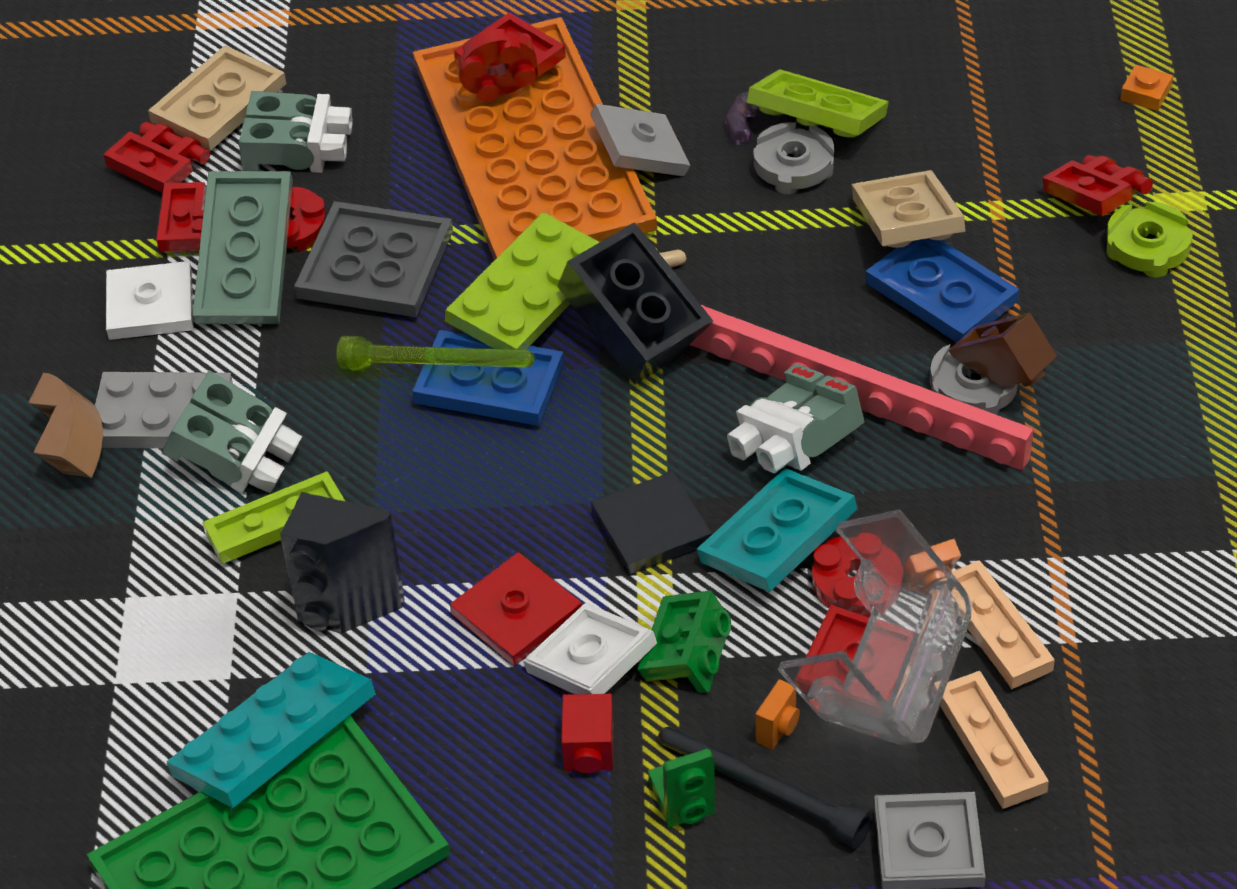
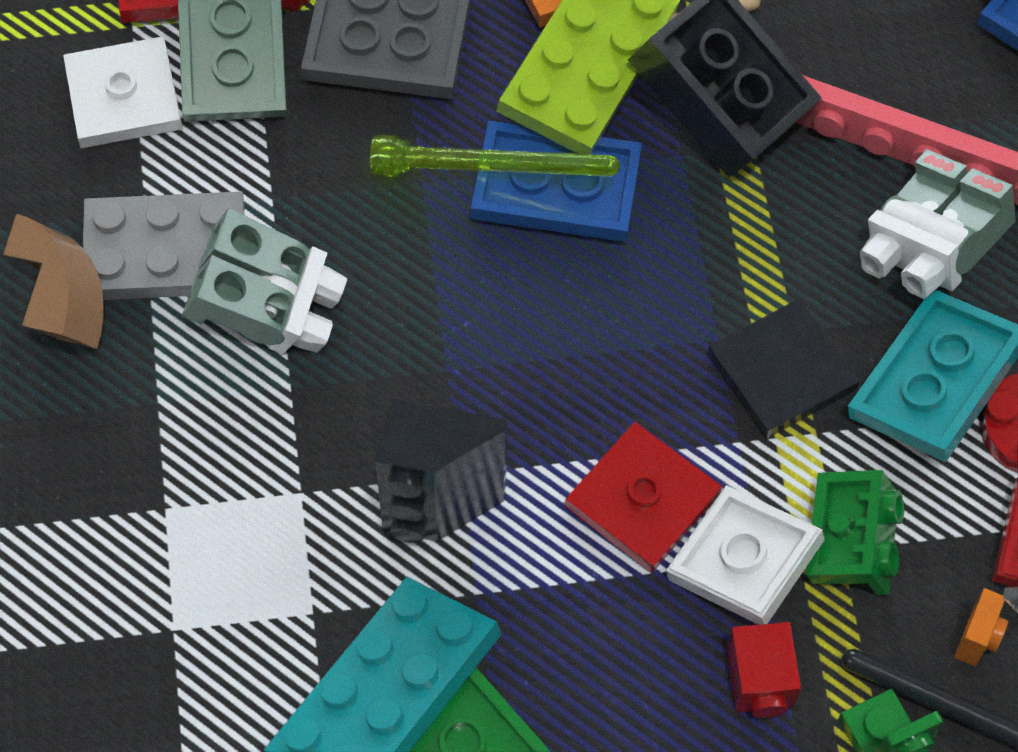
camera: 10 degrees left, 15 degrees up
lime plate [202,471,345,564] -> none

